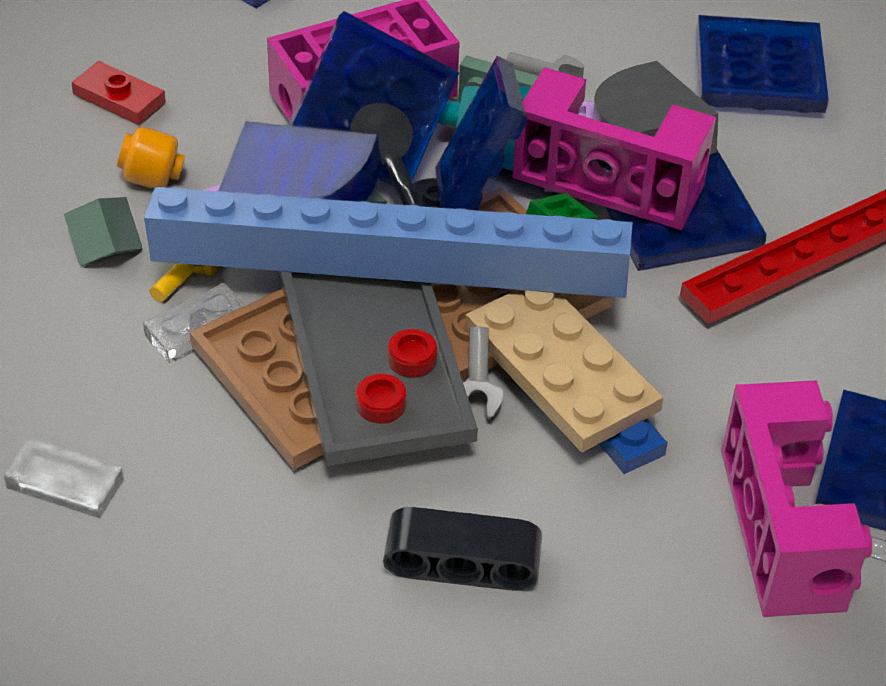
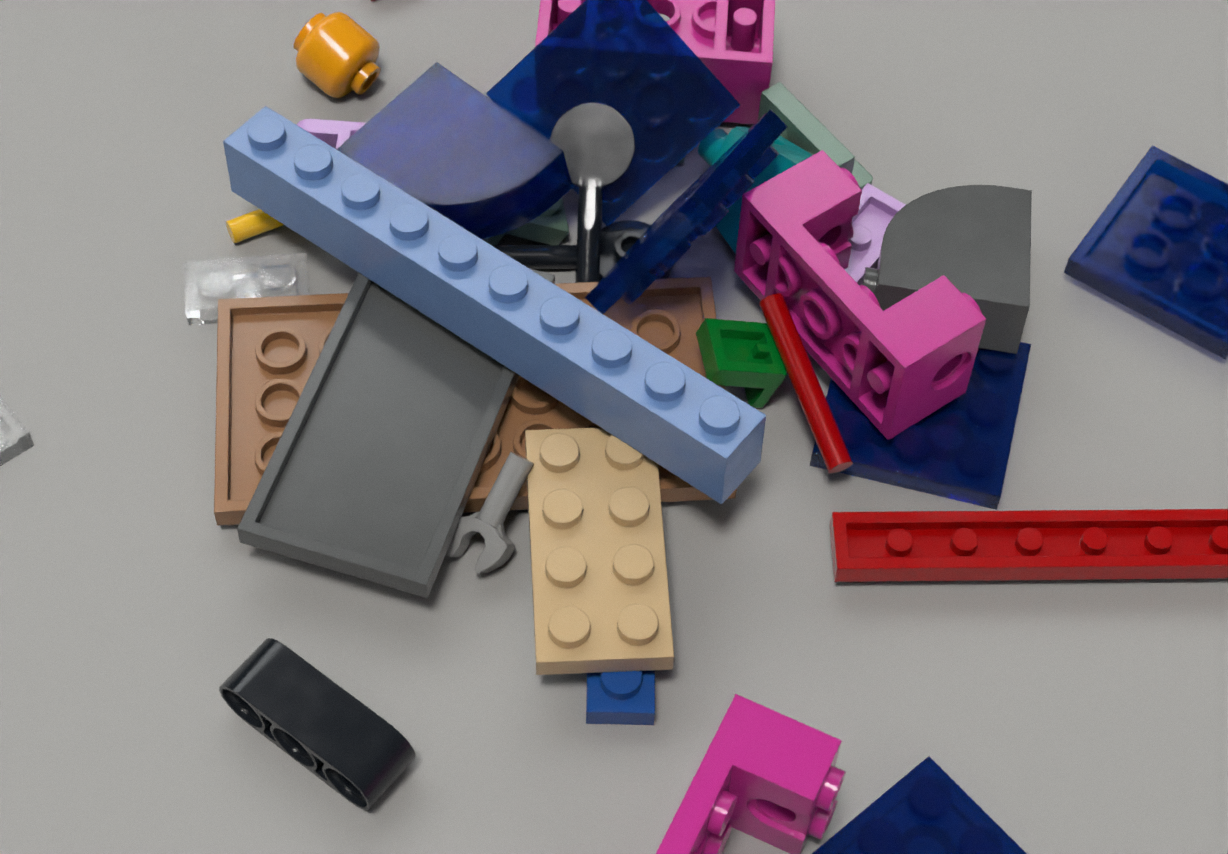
camera: 30 degrees right, 10 degrees up
sand green panel [64,197,142,265] -> none
red tile [355,373,406,424] -> none
red tile [388,329,438,377] -> none
light grey bar [506,52,584,78] -> none
none -> red bar [759,293,853,474]

